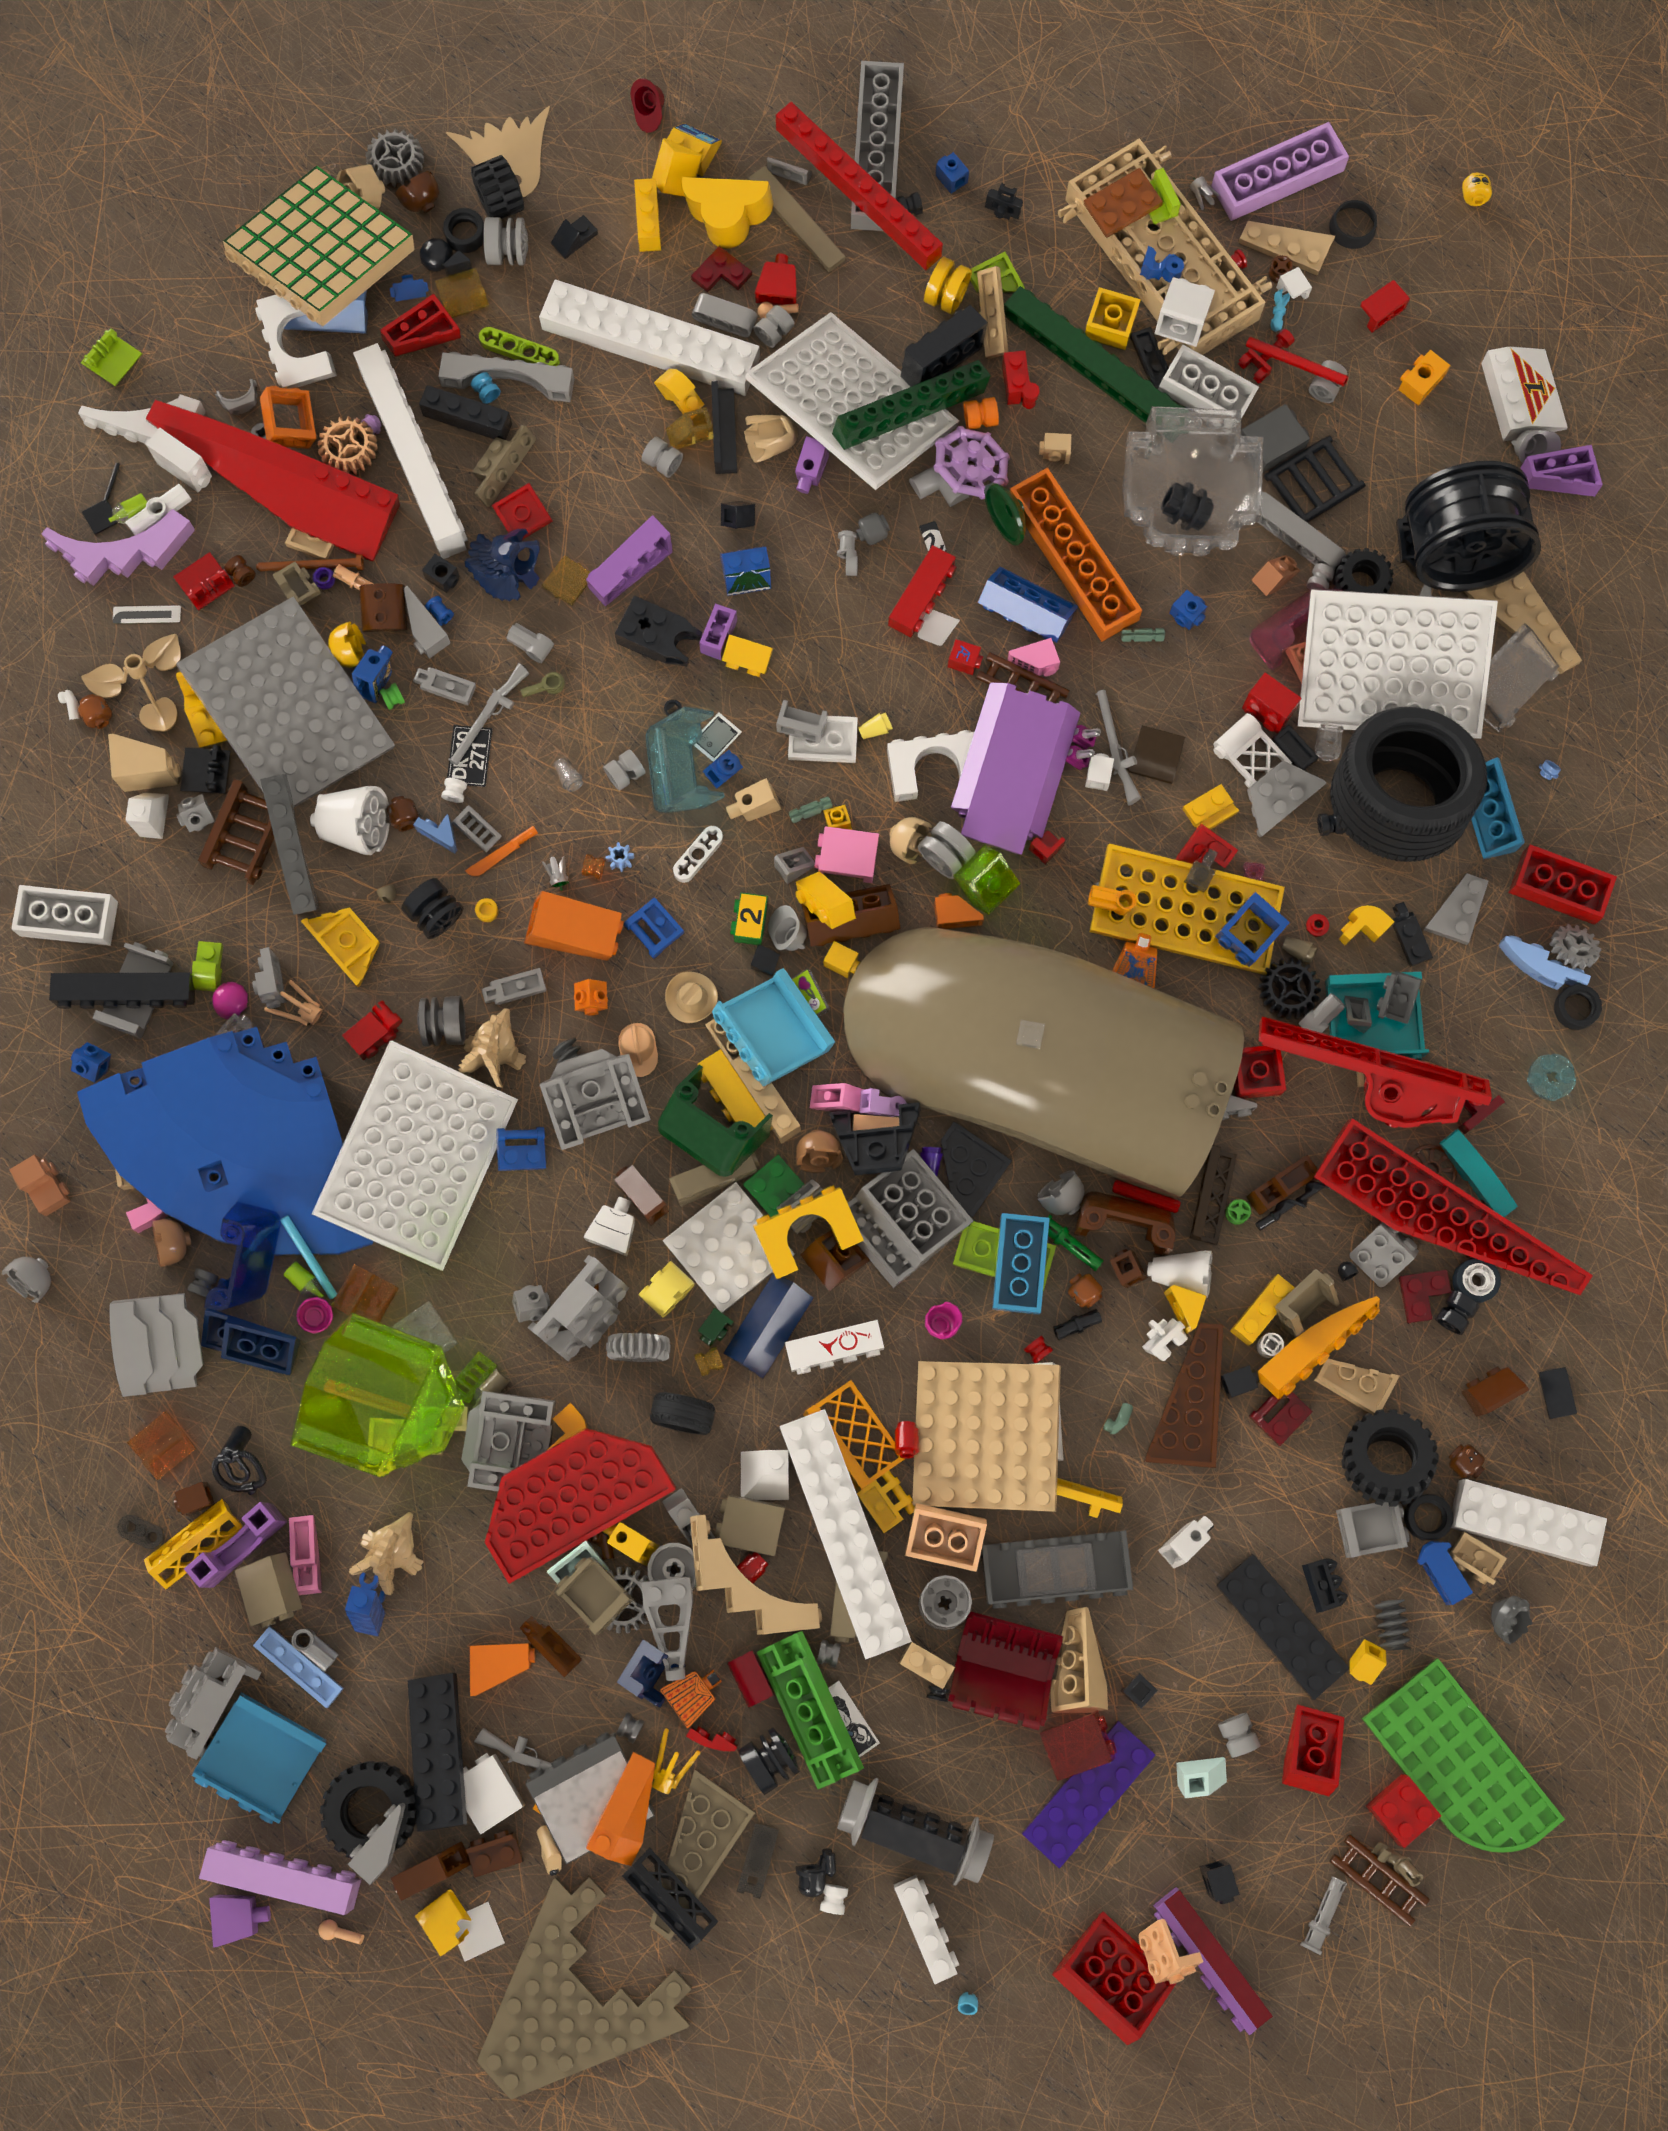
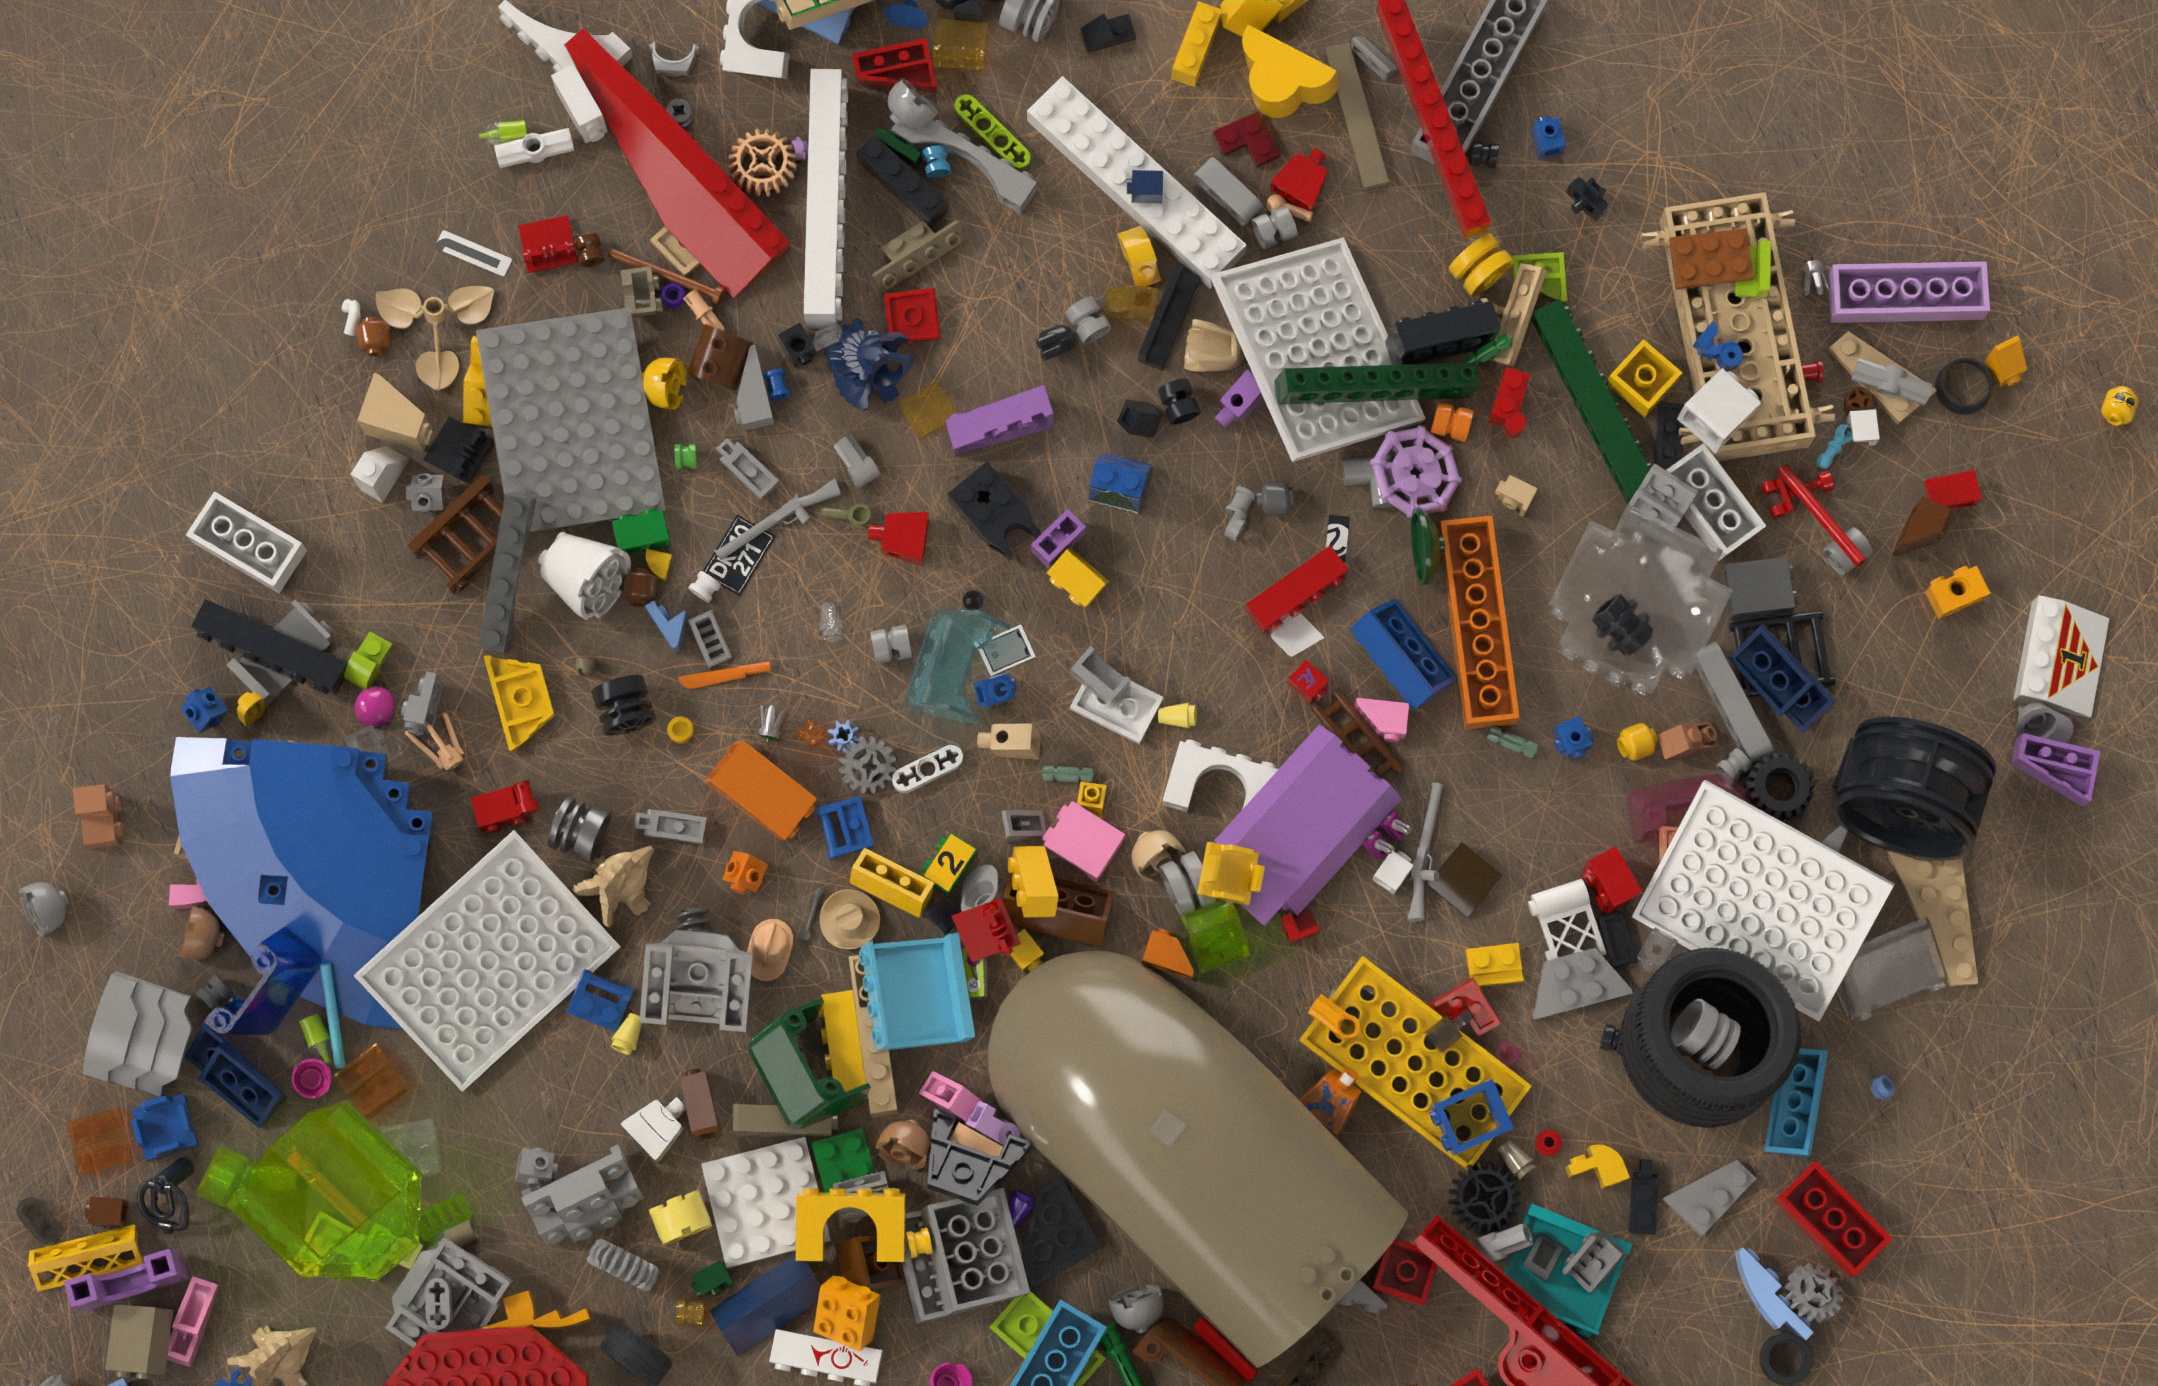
camera: 25 degrees right, 0 degrees up
lavender arch [42,509,195,586] -> none
black piece [82,463,120,535] -> none
orange window [260,386,317,449] -> none
blue torso [352,646,393,704] -> none
none -> blue panel [131,1094,199,1161]
none -> clear neon green brick [195,1145,259,1212]
none -> yellow plate [237,692,265,727]
none -> light grey beam [425,1277,453,1330]
none -> light orange slope [532,1308,593,1329]
none -> light yellow cone [611,1013,642,1055]
none -> green brick [612,508,671,555]
none -> yellow tile [646,549,672,581]
none -> dark grey hinge [800,888,824,941]
none -> clear tile [813,324,842,351]
none -> light orange brick [813,1275,881,1352]
none -> light grey gear [838,736,896,793]
none -> yellow brick [850,848,934,918]
none -> red torso [868,512,929,566]
none -> dark green plate [873,127,922,170]
none -> light grey cylinder [887,78,938,129]
none -> yellow wheel [906,1227,933,1258]
none -> red hinge [952,898,1021,962]
none -> black piece [1036,325,1075,361]
none -> dark blue brick [1127,170,1163,204]
none -> black wheel [1158,378,1201,425]
none -> yellow panel [1197,842,1265,905]
none -> green axle [1466,334,1512,368]
none -> yellow head [1617,723,1658,761]
none -> light grey slope [1624,463,1699,538]
none -> light grey wheel [1670,999,1740,1071]
none -> dark blue slope [1729,625,1837,733]
none -> light grey piece [1851,358,1932,406]
none -> reddish brown slope [1892,496,1952,556]
none -> light orange slope [1984,335,2027,387]

